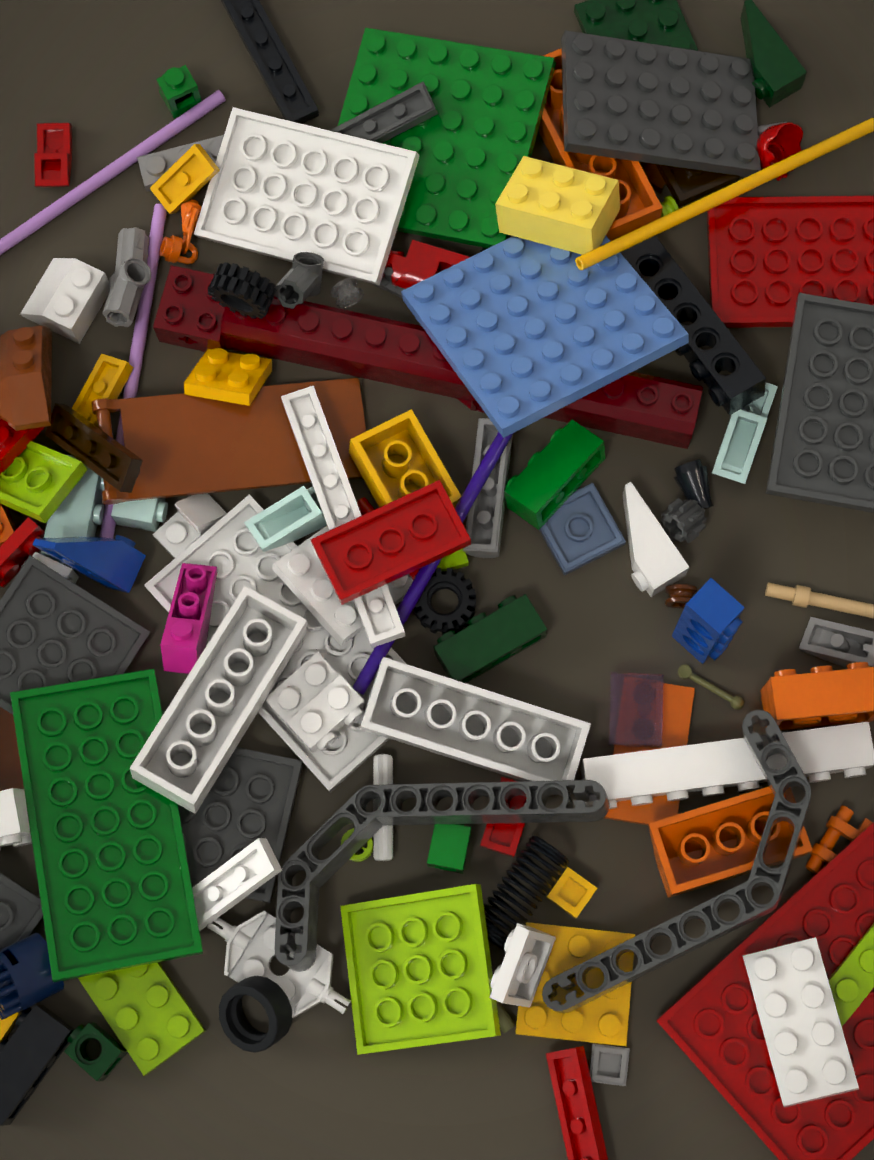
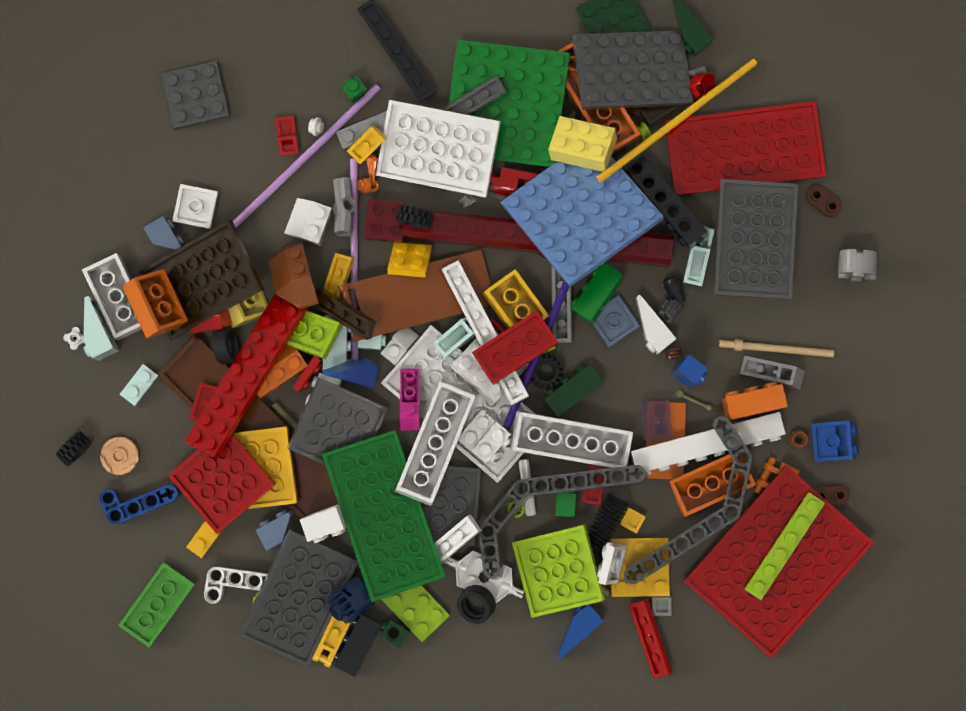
camera: 10 degrees left, 10 degrees up
dark grey piece [275,252,324,309] -> none
white plate [743,937,859,1108] -> none
none -> white plate [308,117,324,136]
none -> blue slope [557,604,604,659]

